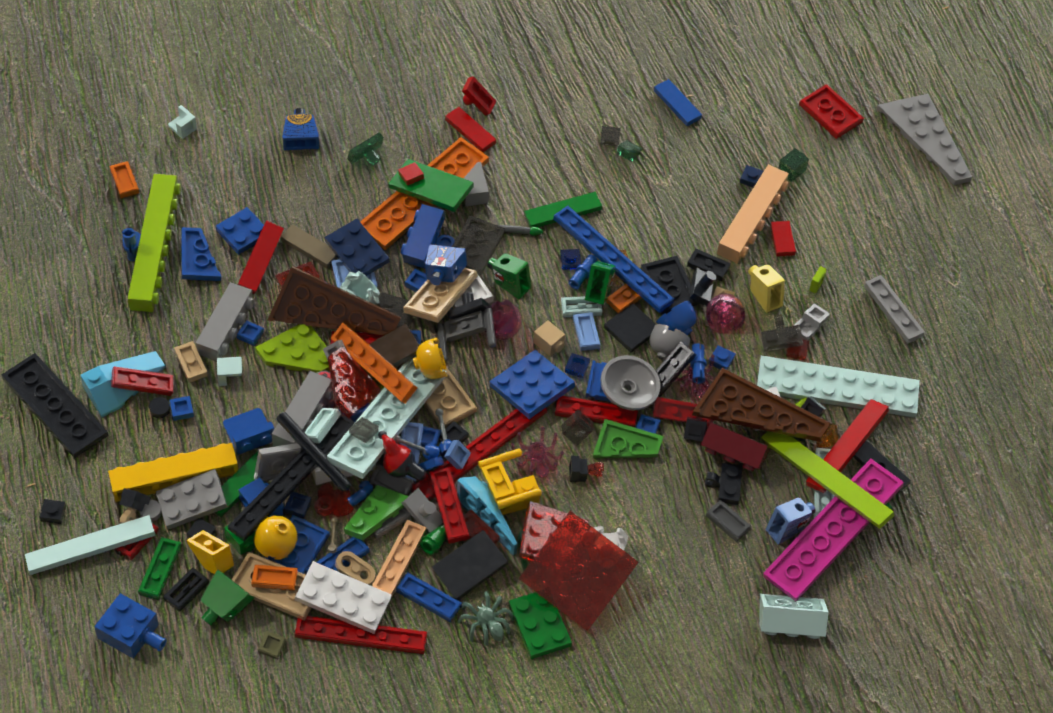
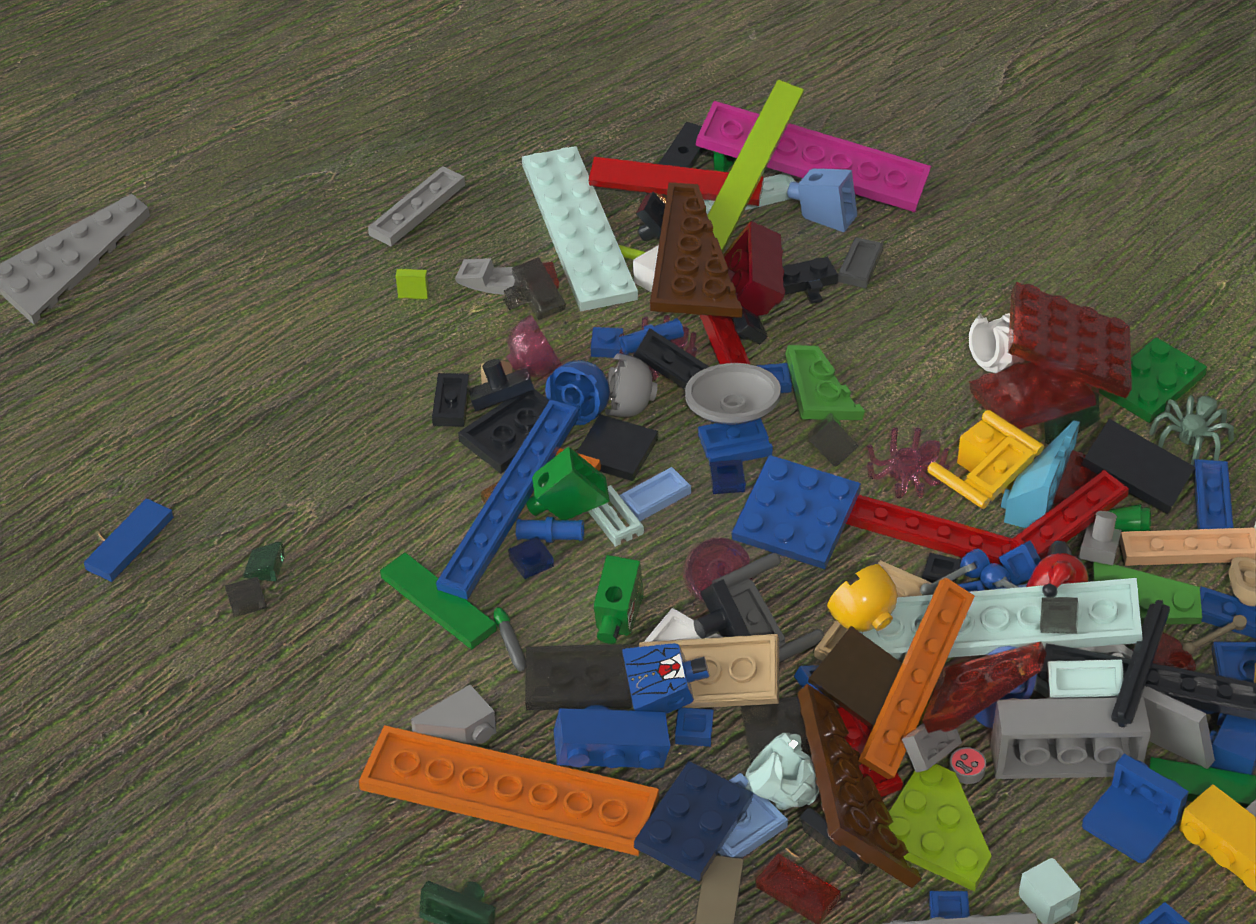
camera: 110 degrees left, 10 degrees down
green tile [388,159,474,212] -> none
red tile [398,162,424,186] -> none
medium blue plate [444,440,471,470] -> none
red tile [445,107,497,152] -> none
red tile [462,76,496,116] -> none
tan brick [533,320,565,357] -> none
red tile [555,396,638,428] -> none
black piece [569,455,604,482] -> none
light nougat brick [717,164,789,264] -> none
dark blue plate [740,165,764,188] -> none
light yellow torso [748,265,785,313] -> none
light aqua slope [759,594,828,639] -> none
red tile [770,221,796,257] -> none
clear green brick [778,148,809,182] -> none
red tile [799,84,864,139] -> none

